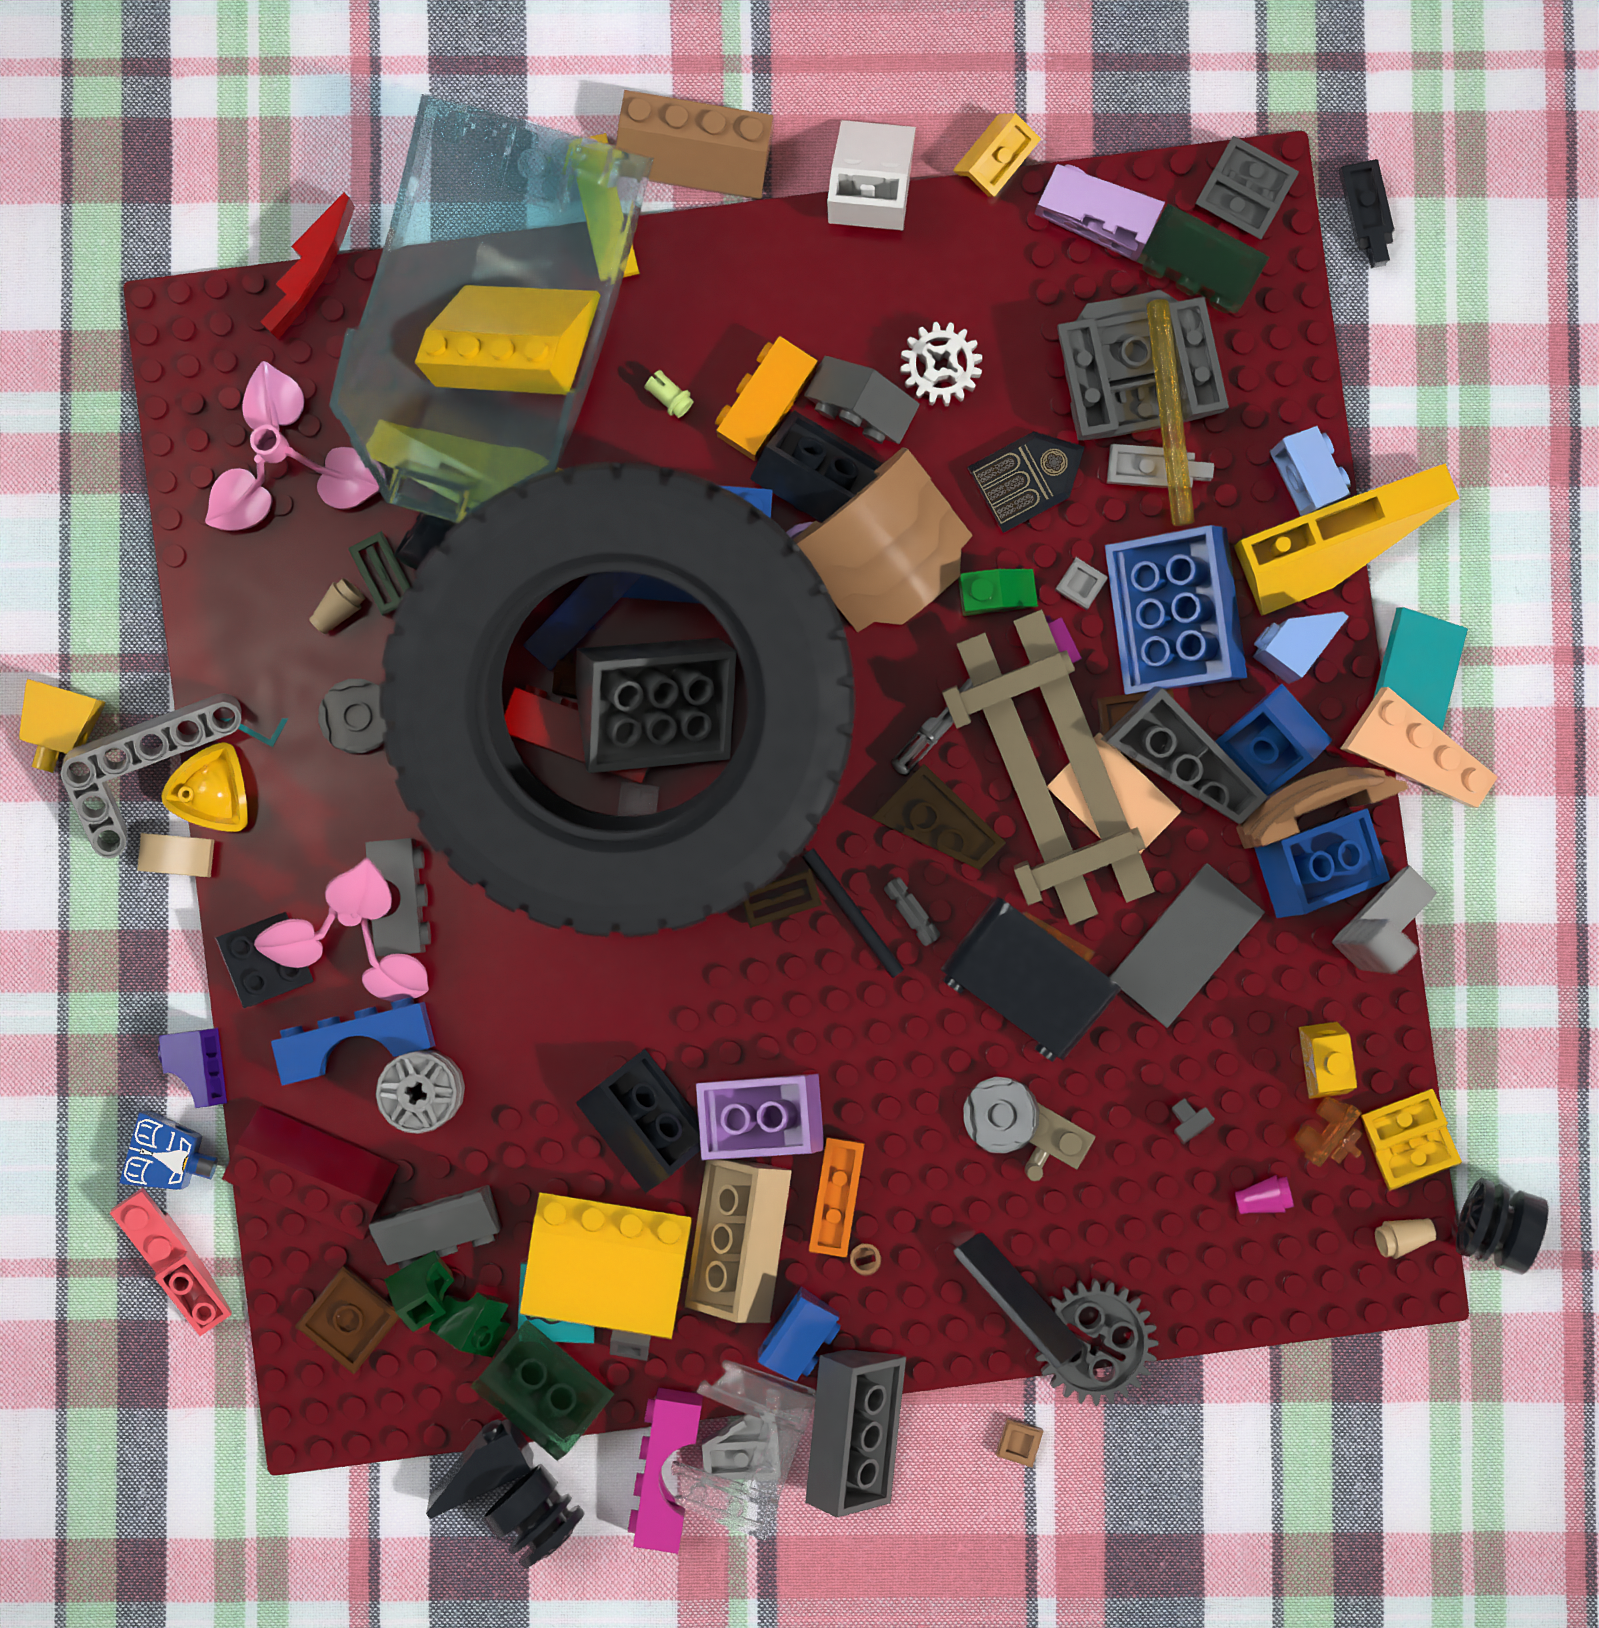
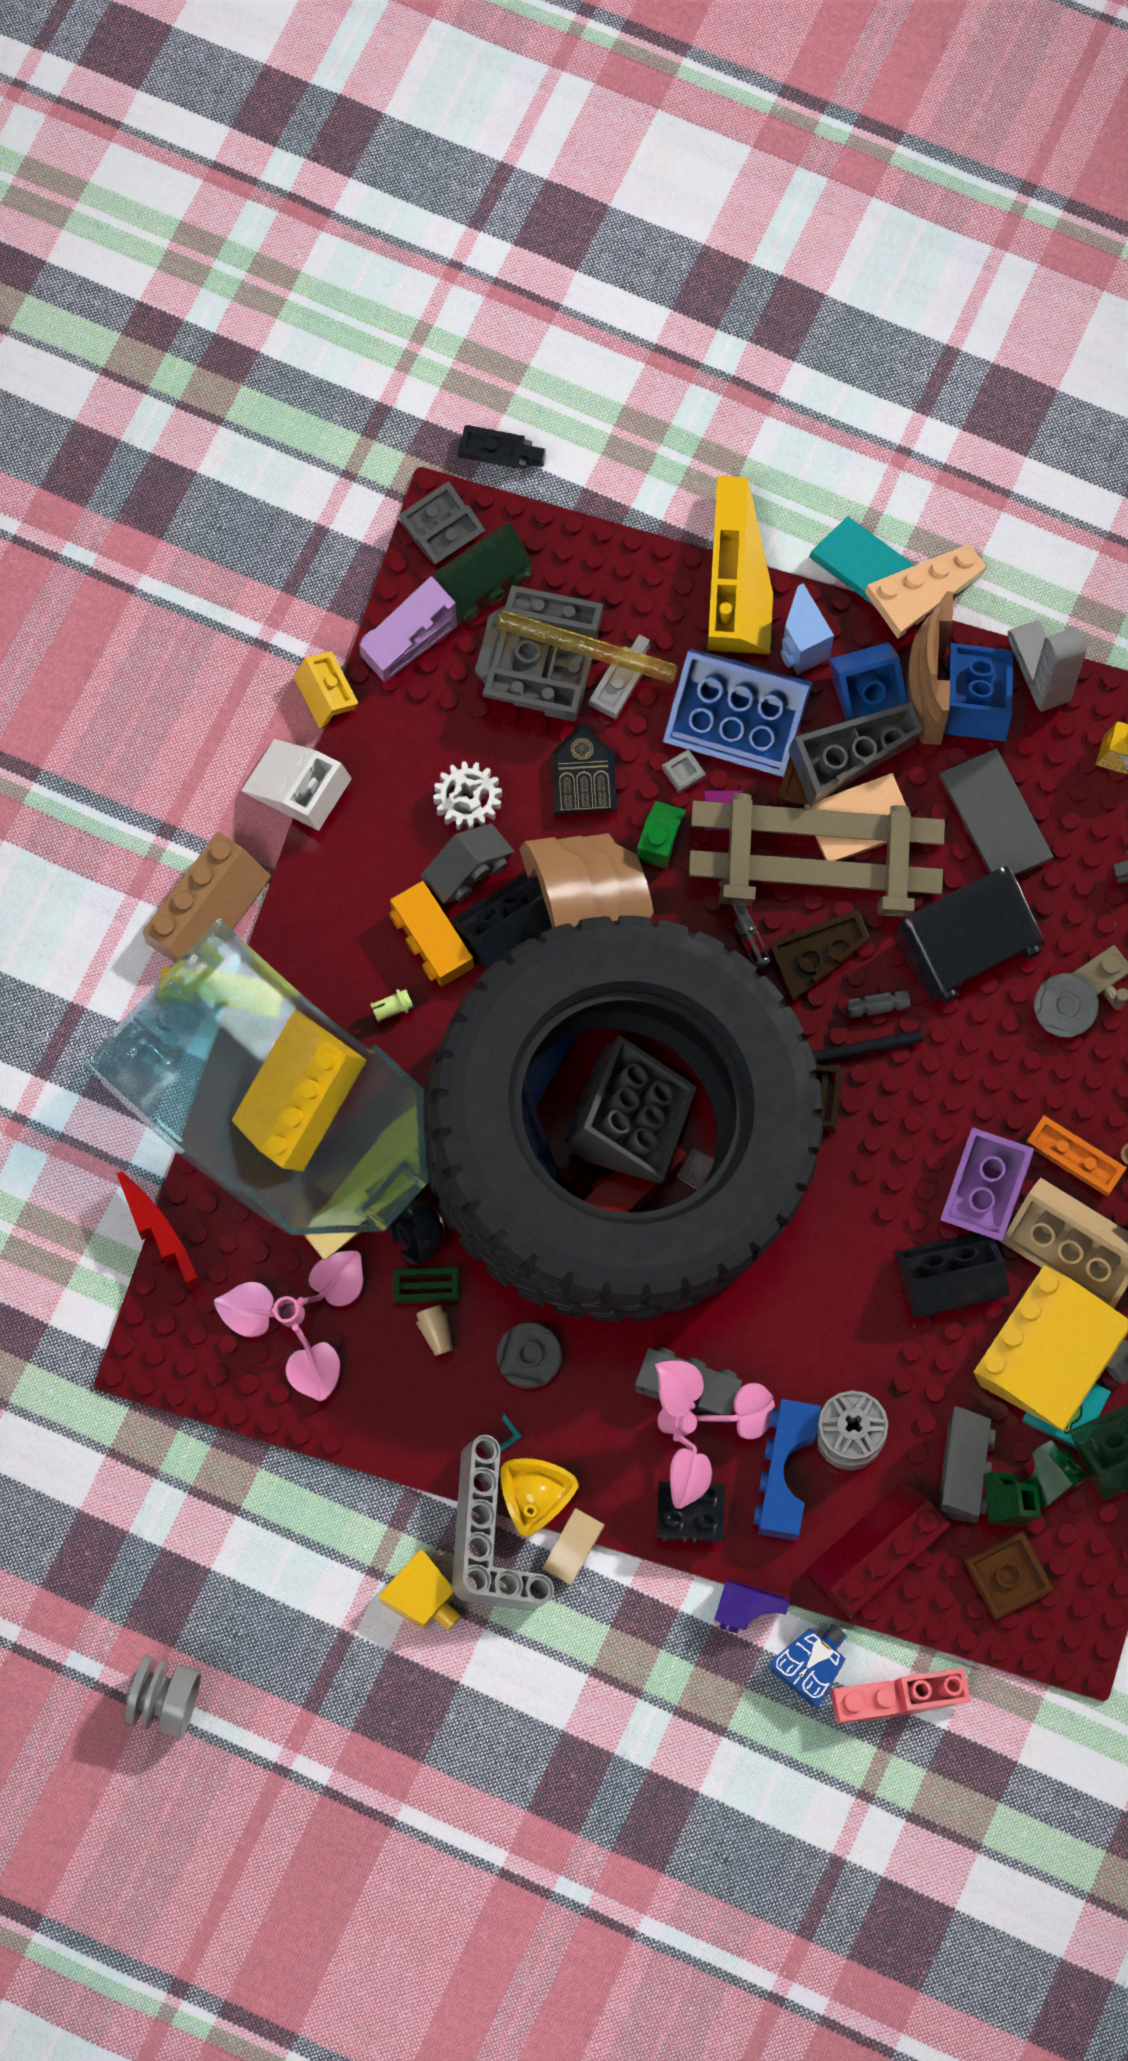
camera: 65 degrees left, 15 degrees down
light blue slope [1270,426,1351,516] -> none

